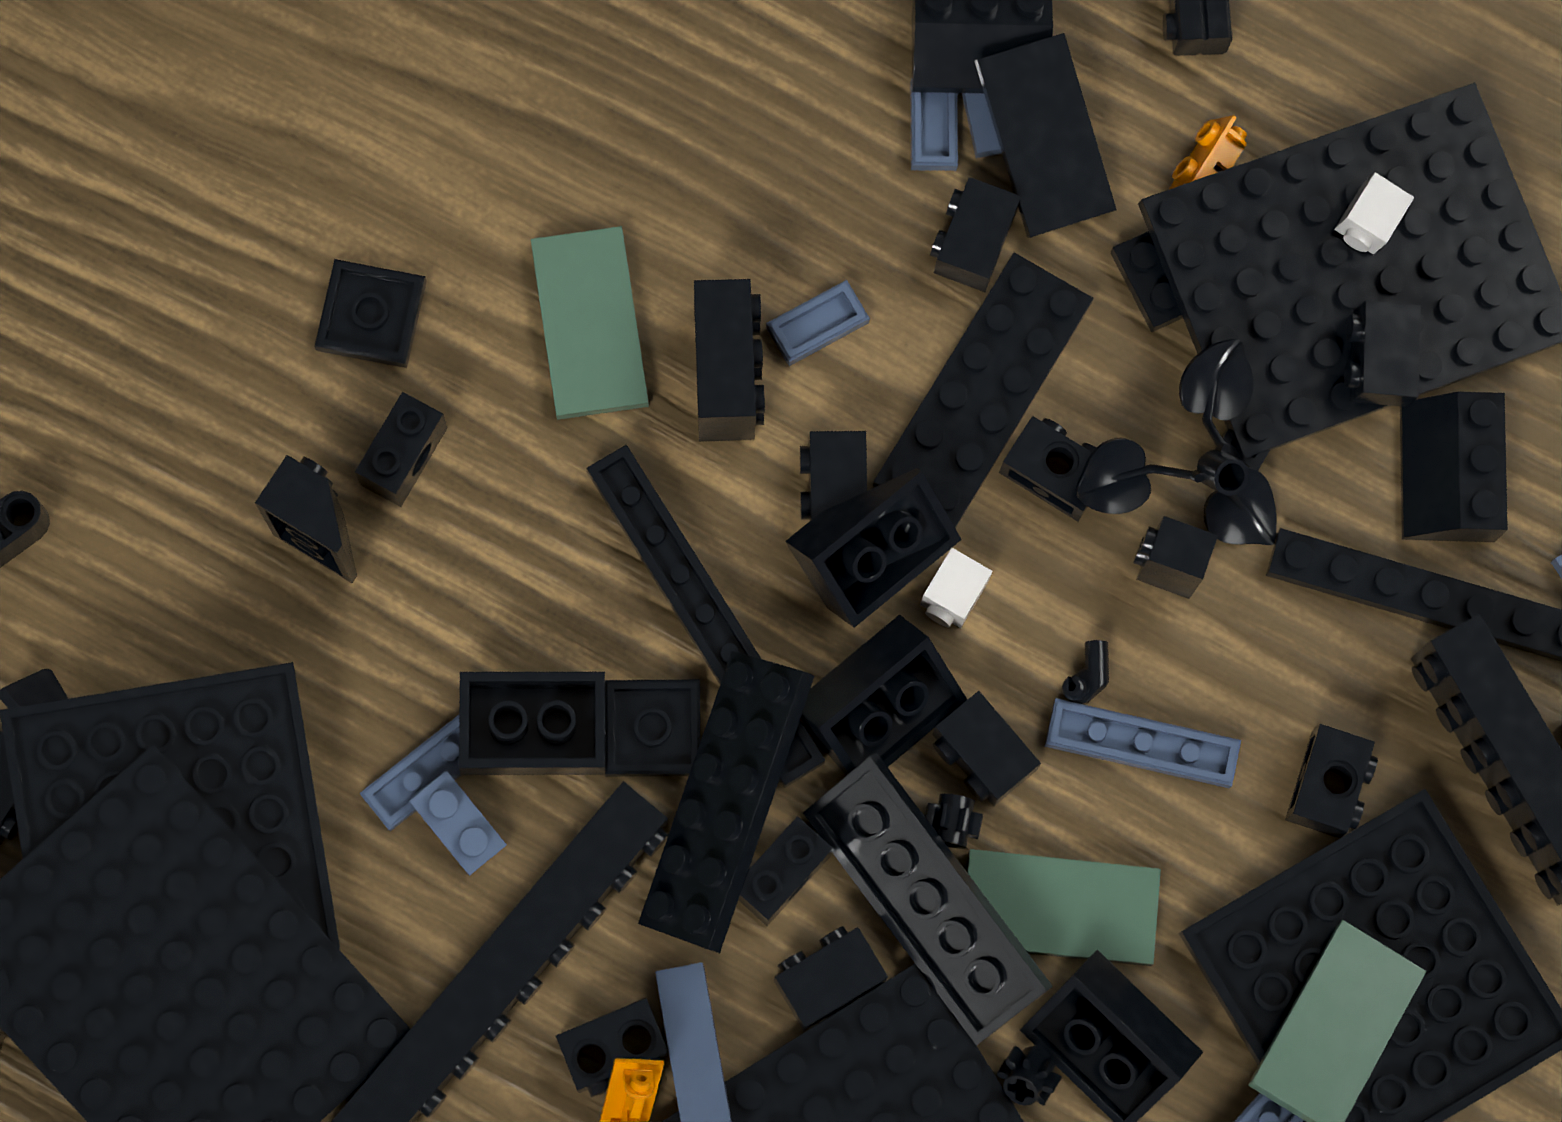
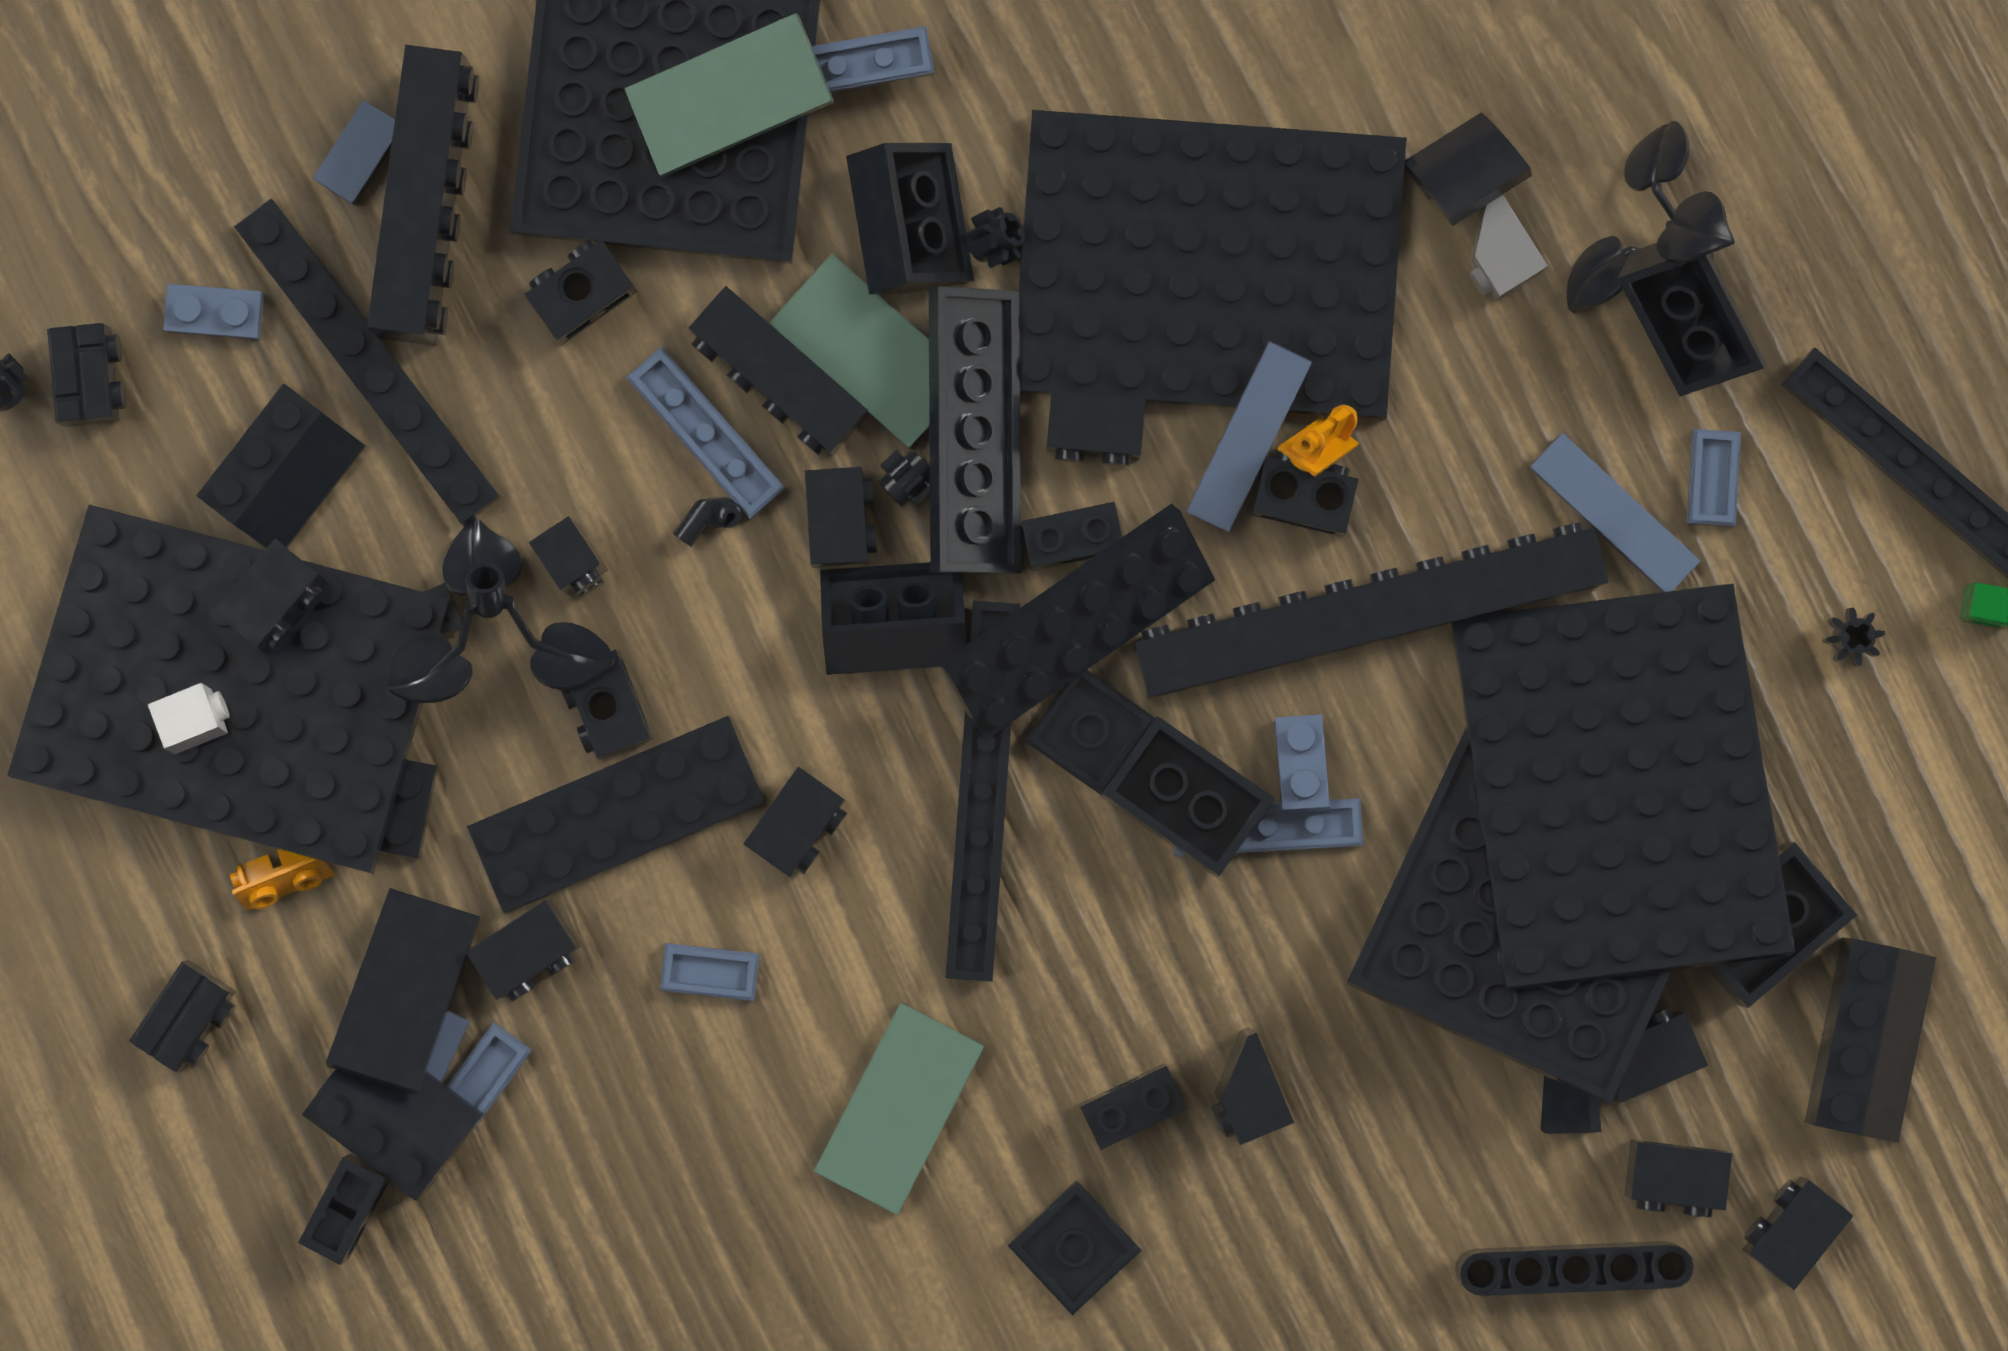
camera: 140 degrees left, 10 degrees up
black brick [694,279,765,442] -> none
black slope [785,468,962,628] -> none
white brick [920,548,993,628] -> none
none -> black brick [688,286,869,456]

